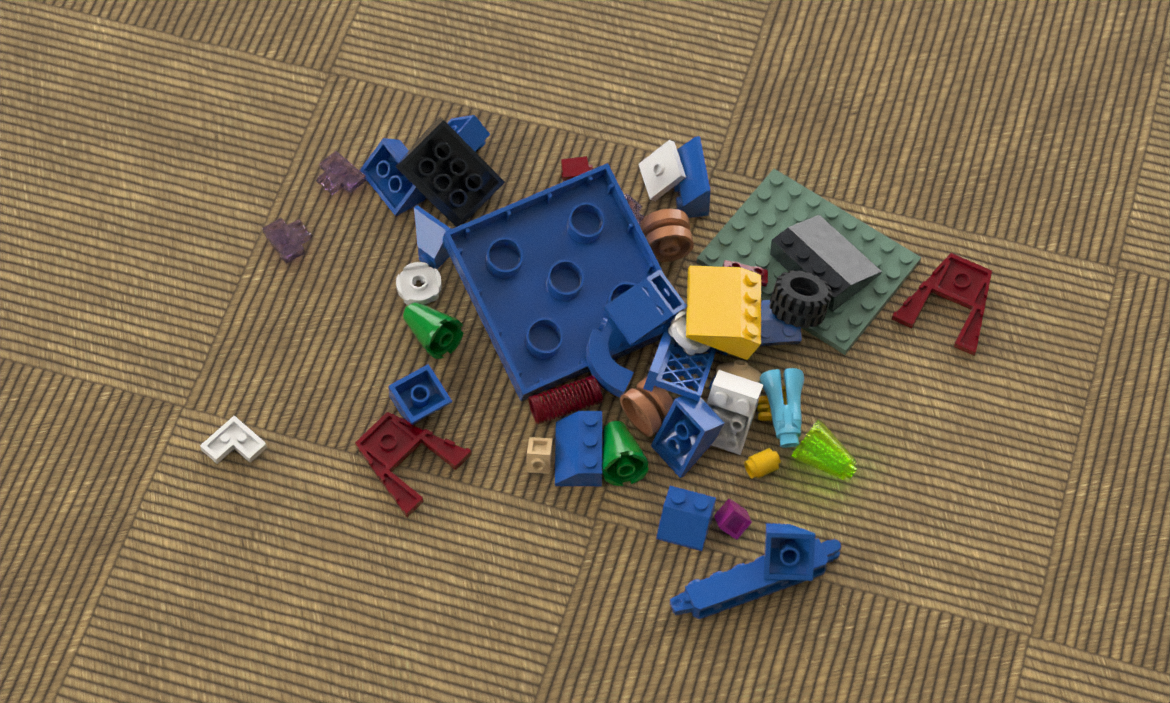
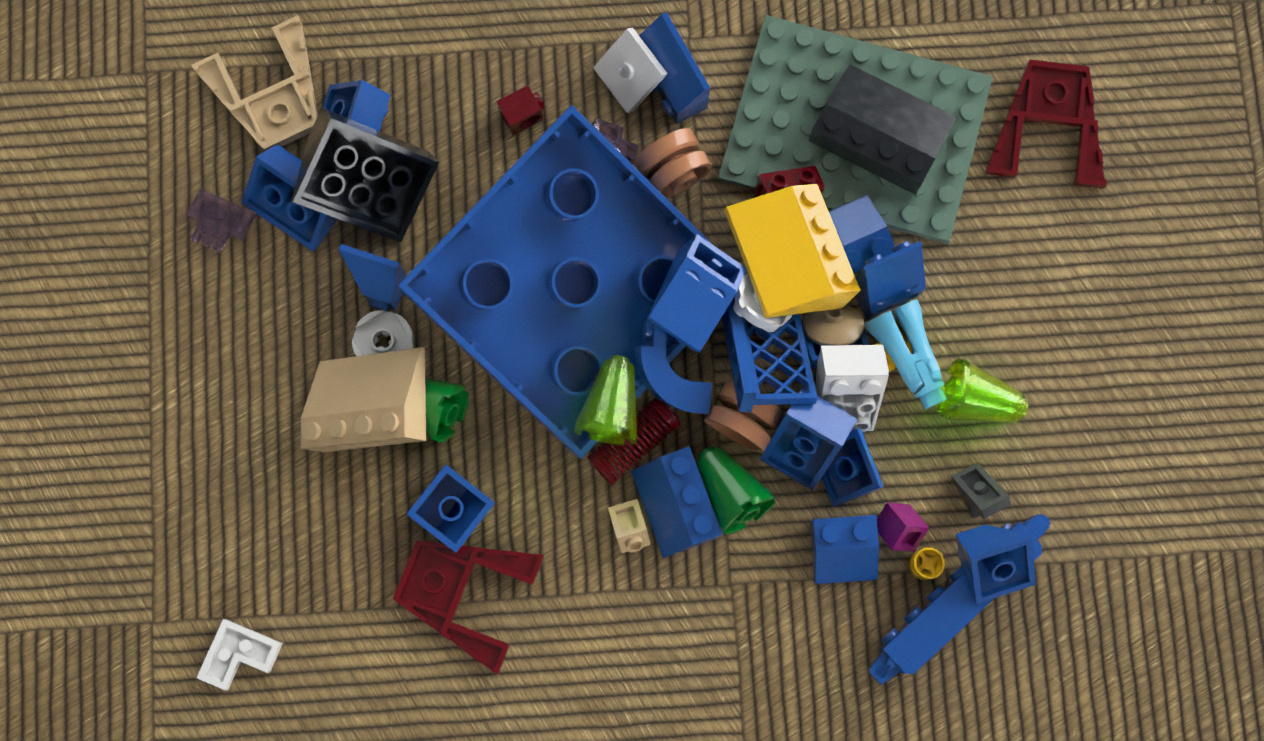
camera: 20 degrees left, 20 degrees up
hinge [262,218,312,264] -> none
yellow brick [744,448,781,478] -> none
black tyre [769,270,832,328] -> none
none -> tan wing [191,15,318,152]
none -> tan slope [301,347,426,452]
none -> clear neon green cone [574,355,637,445]
none -> blue slope [822,428,884,507]
none -> blue slope [855,241,926,320]
none -> yellow wheel [909,547,945,580]
none -> dark grey slope [951,462,1012,519]

